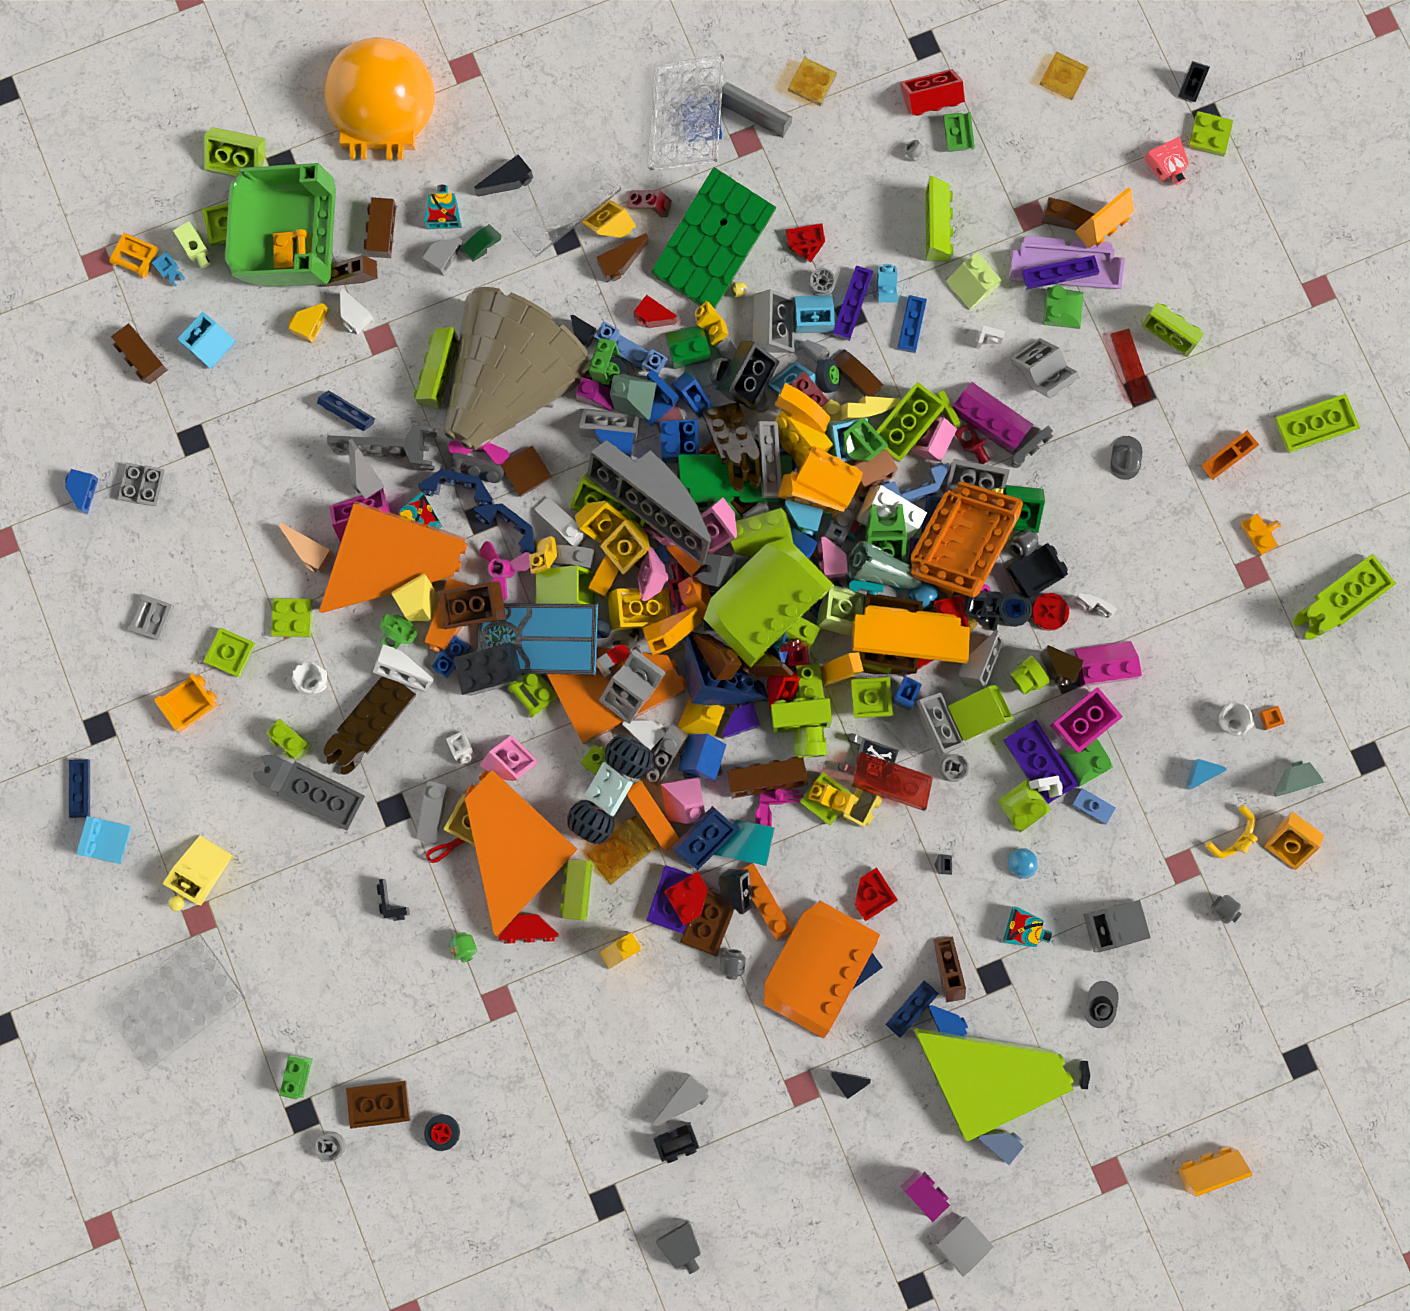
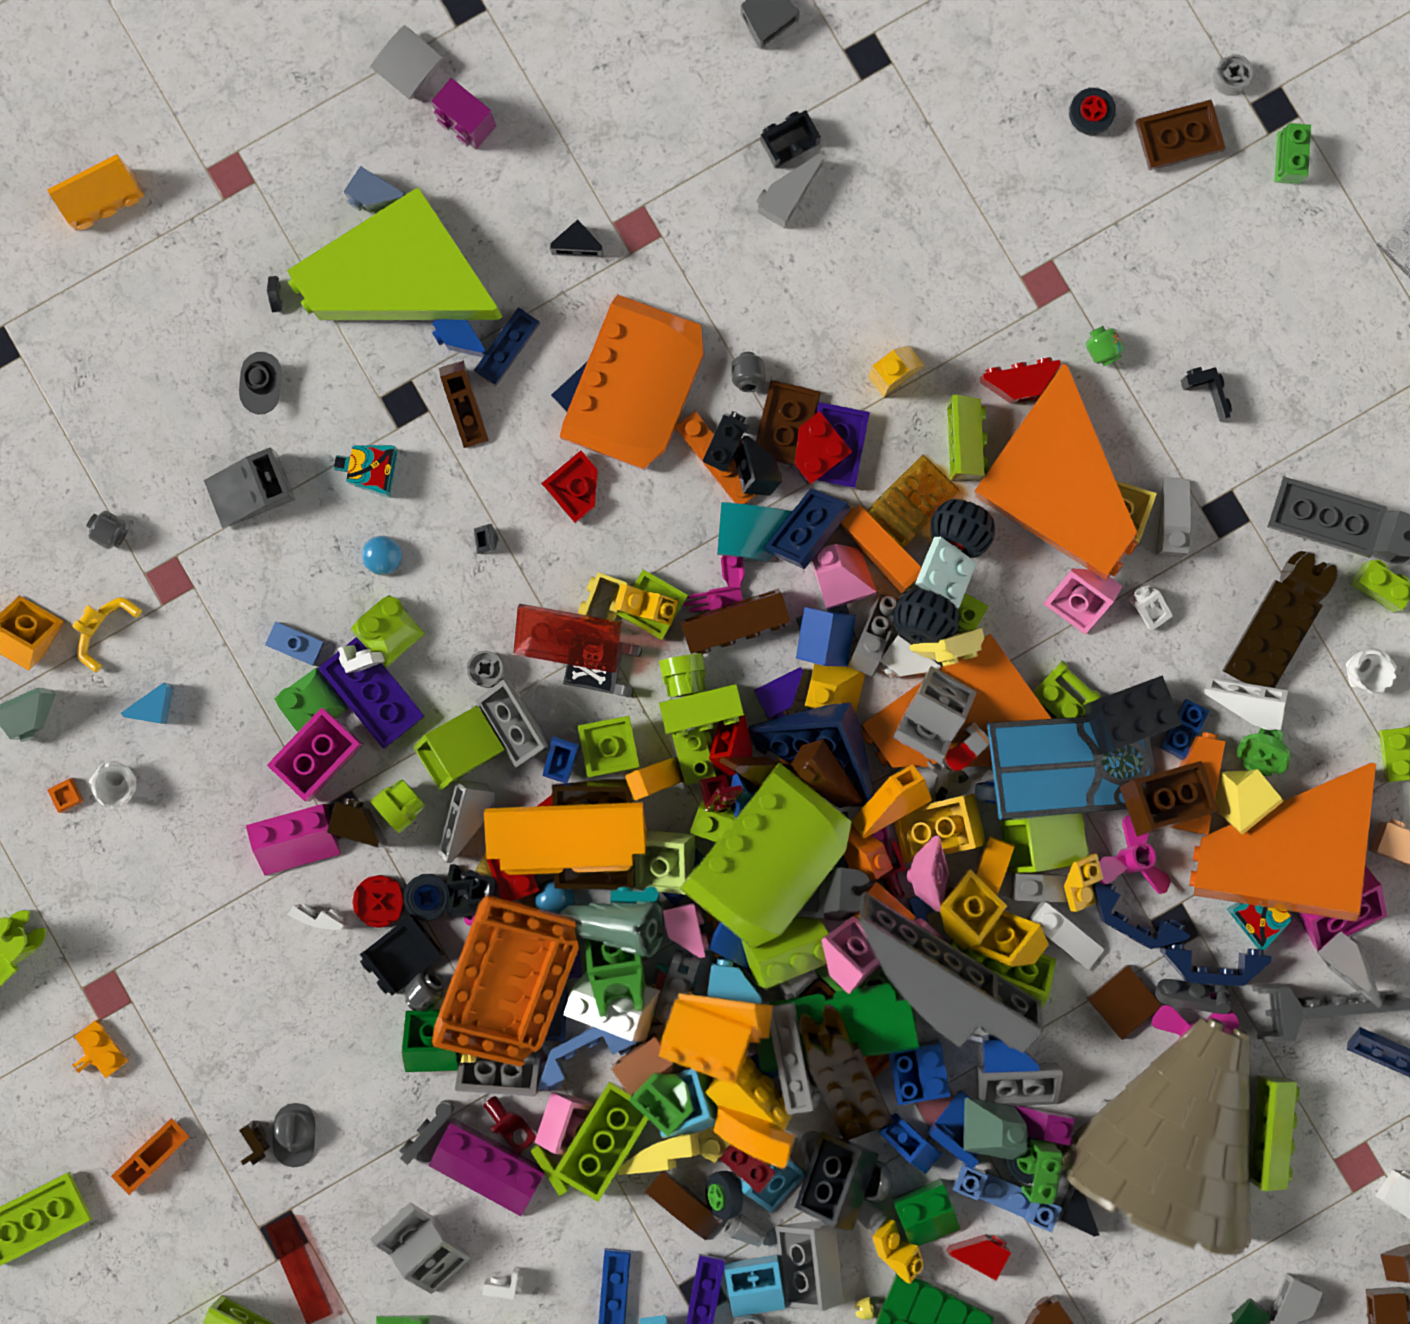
camera: 175 degrees right, 5 degrees up
red piece [426,838,465,863] -> none
none -> dark brown bracket [239,1121,270,1166]
none -> black bracket [703,411,750,472]
none -> light yellow slope [909,628,985,666]

